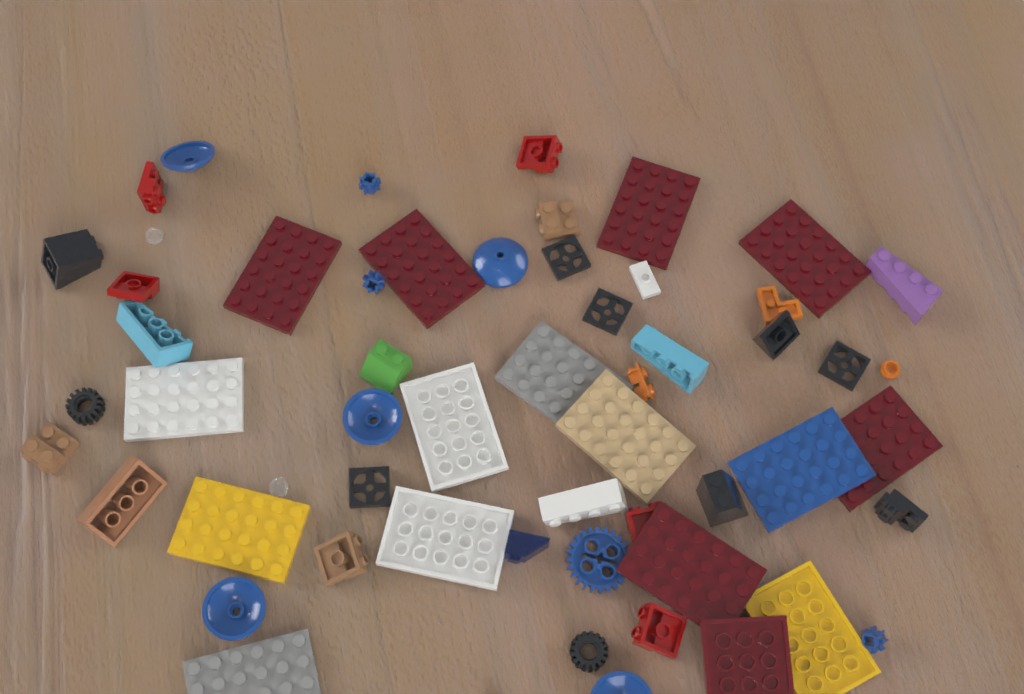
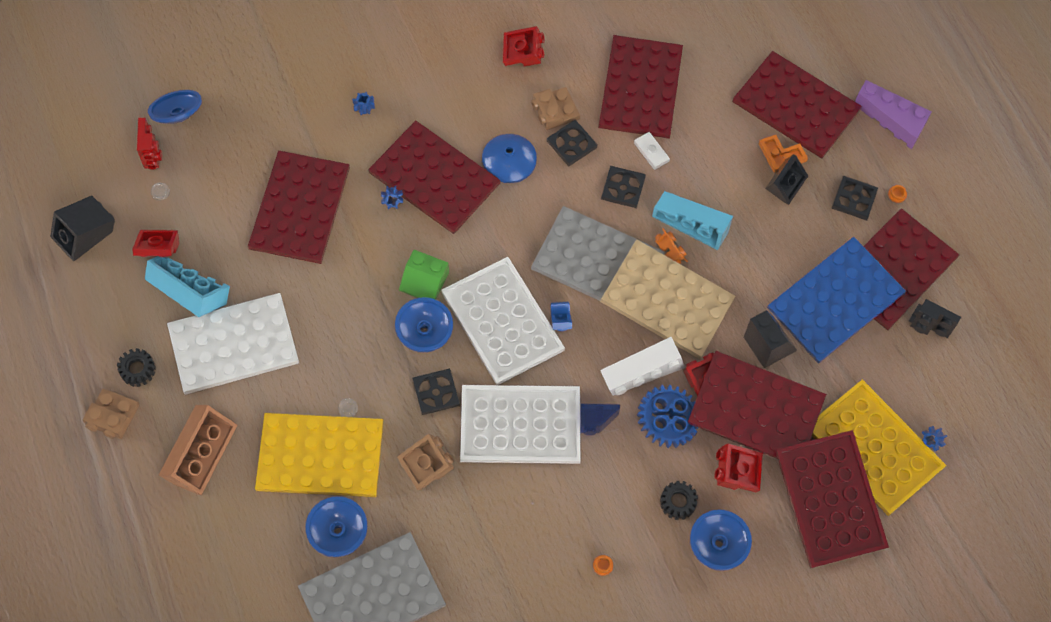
camera: 15 degrees left, 0 degrees up
none -> blue bracket [550,302,572,331]

